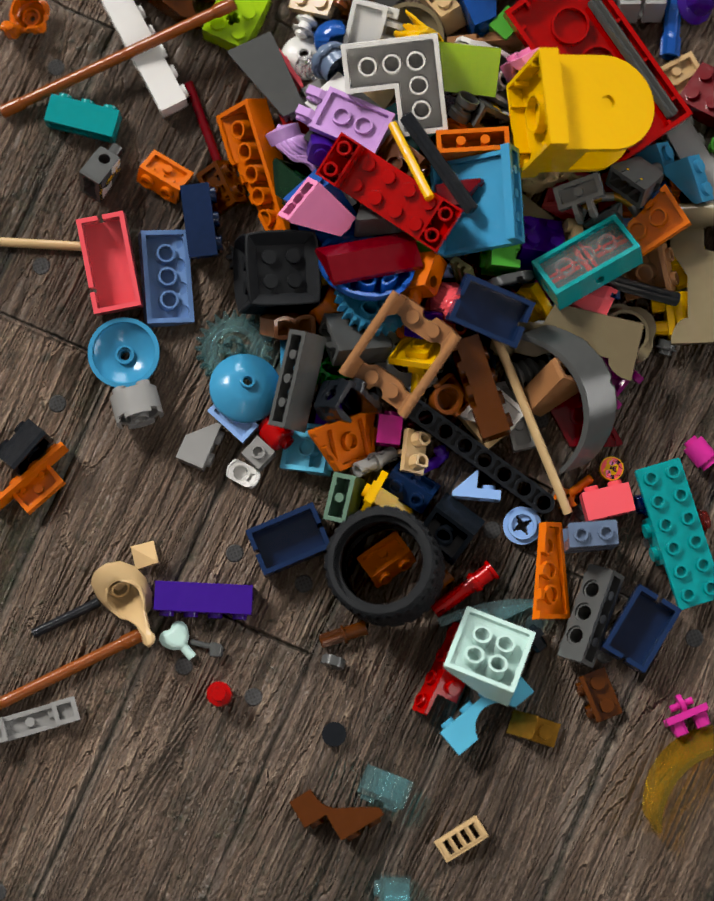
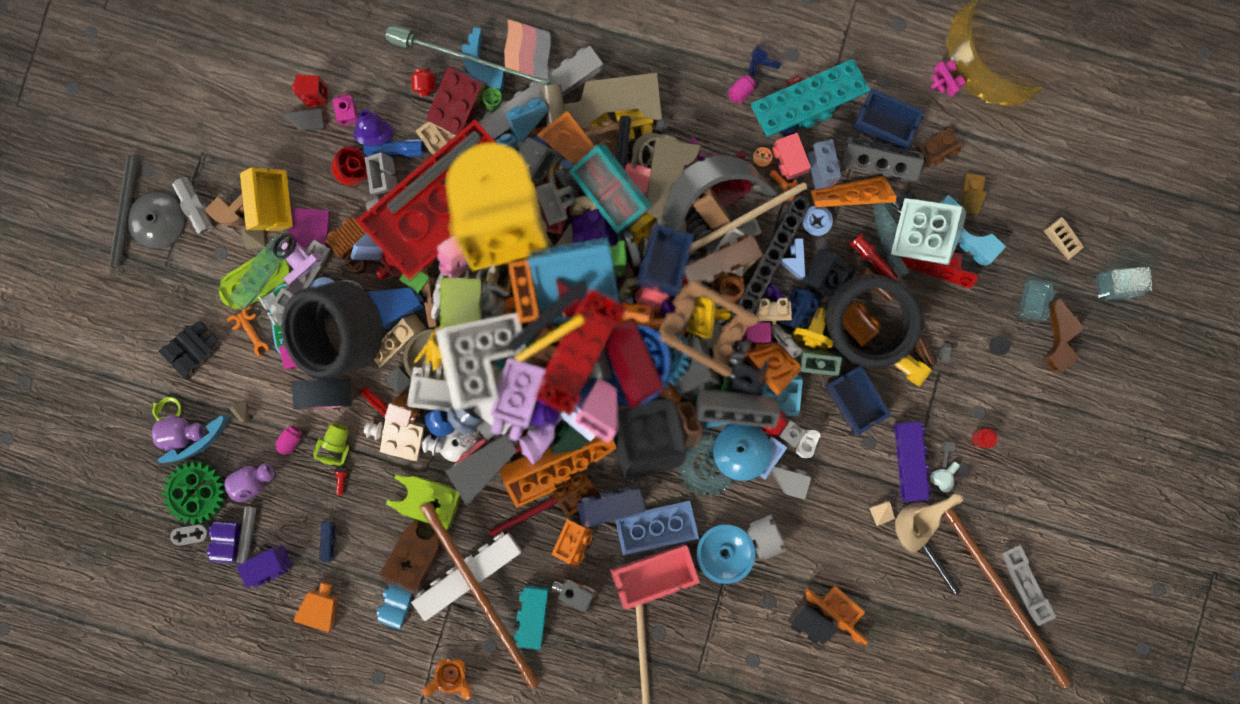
camera: 95 degrees left, 5 degrees up
none -> yellow piece [895,355,932,387]

